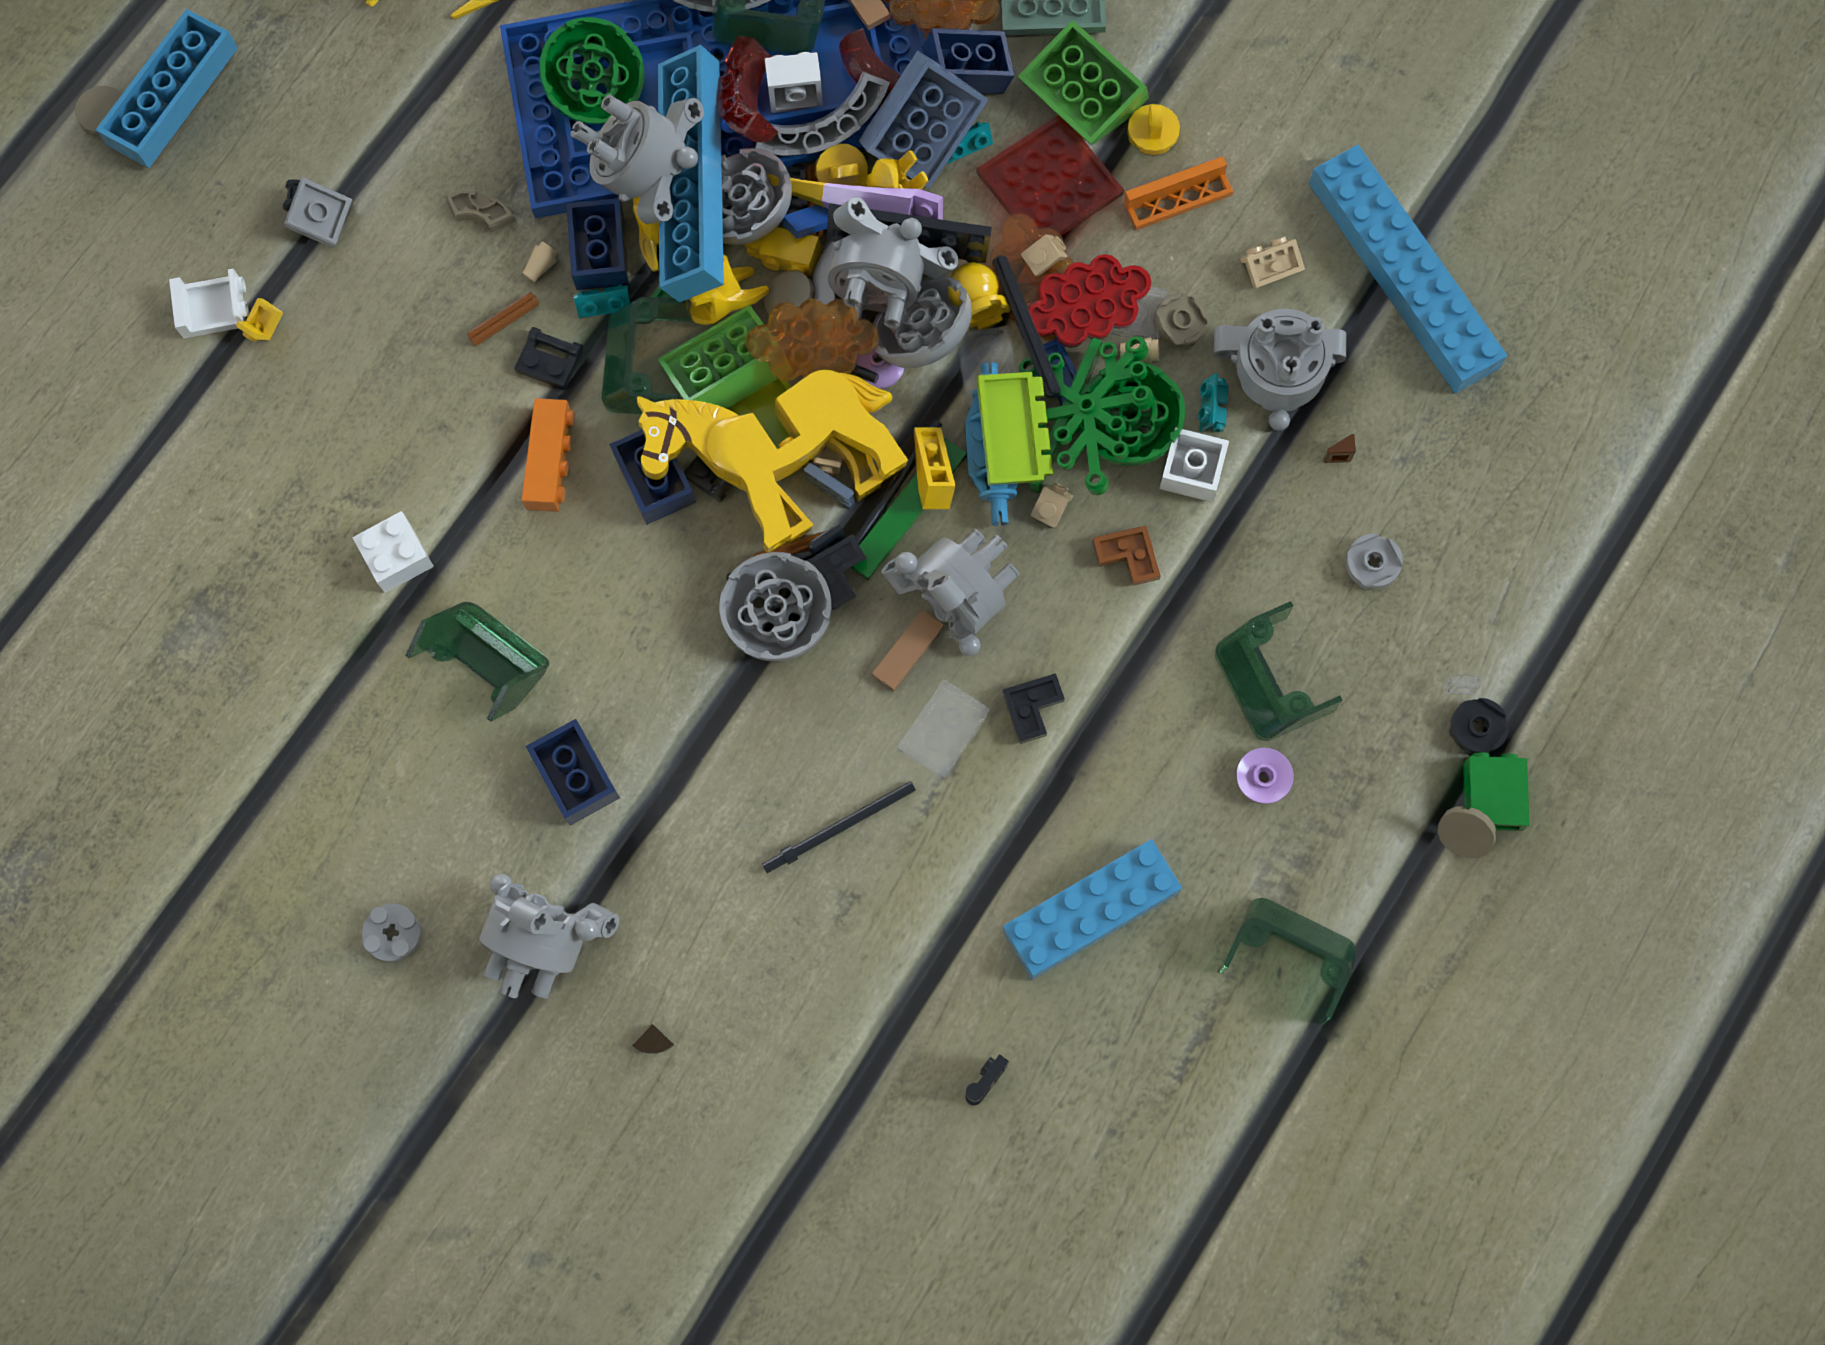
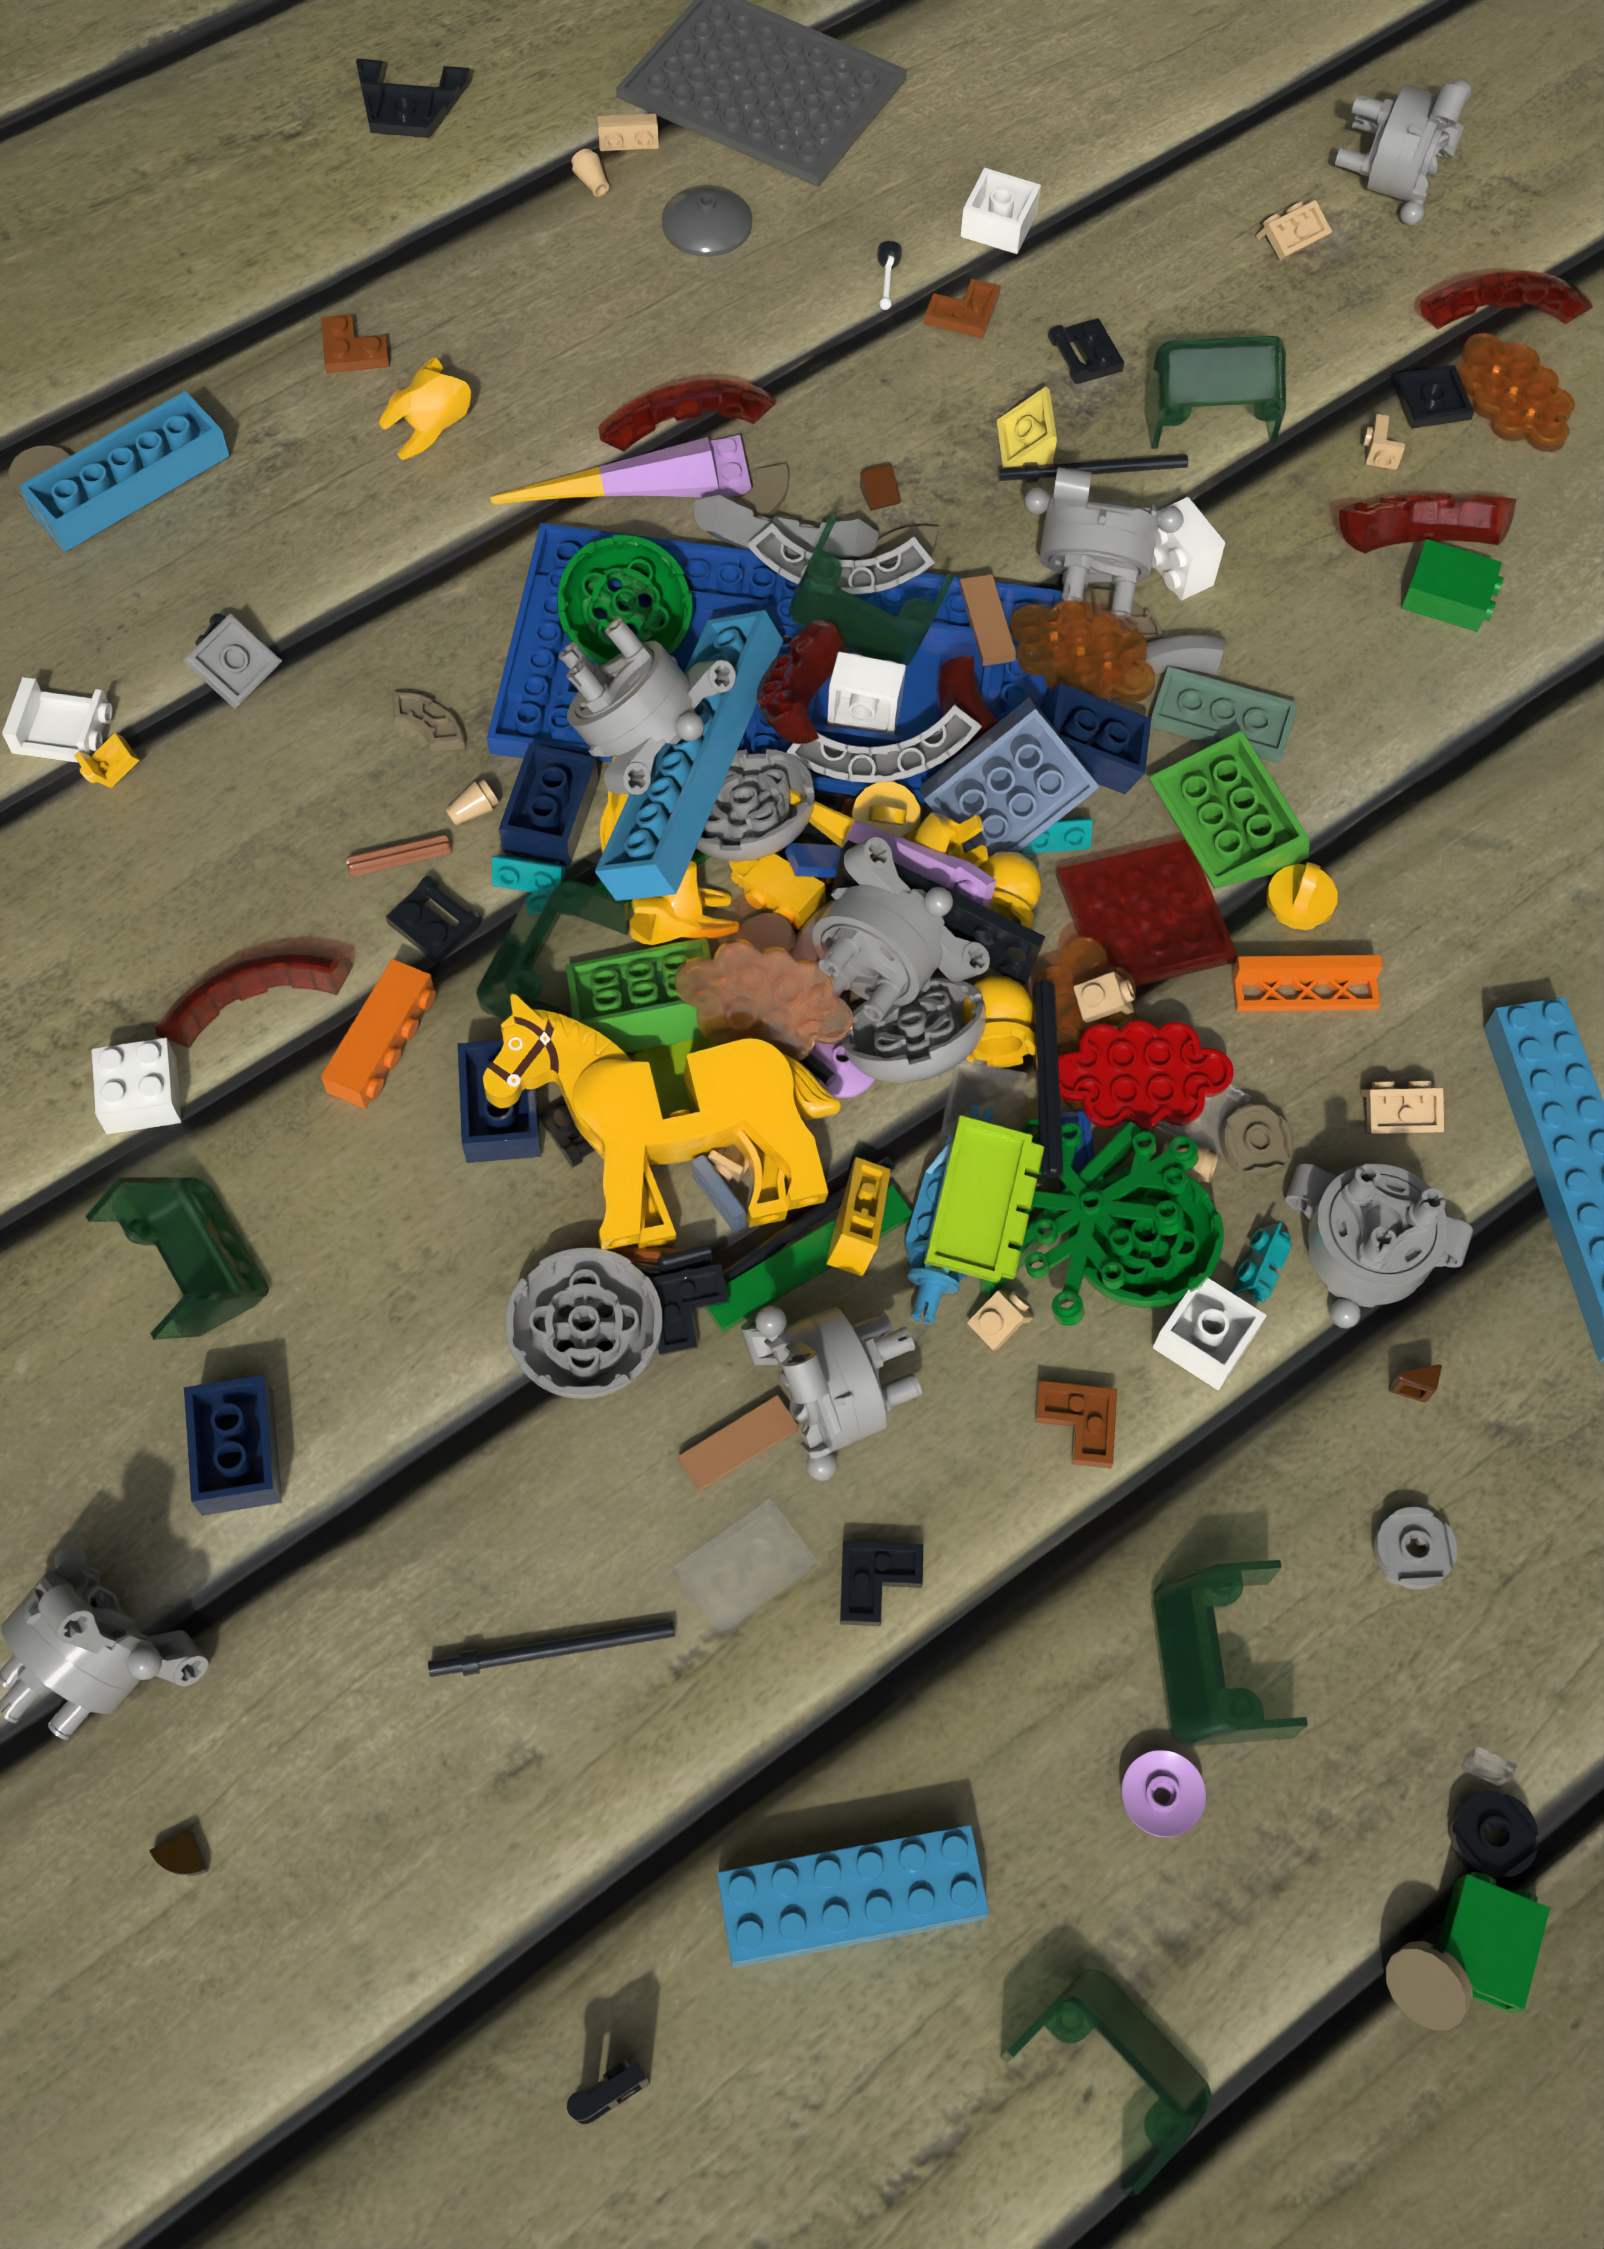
camera: 15 degrees right, 10 degrees down
none -> clear red brick [155,949,353,1048]
none -> yellow tile [978,851,1042,929]

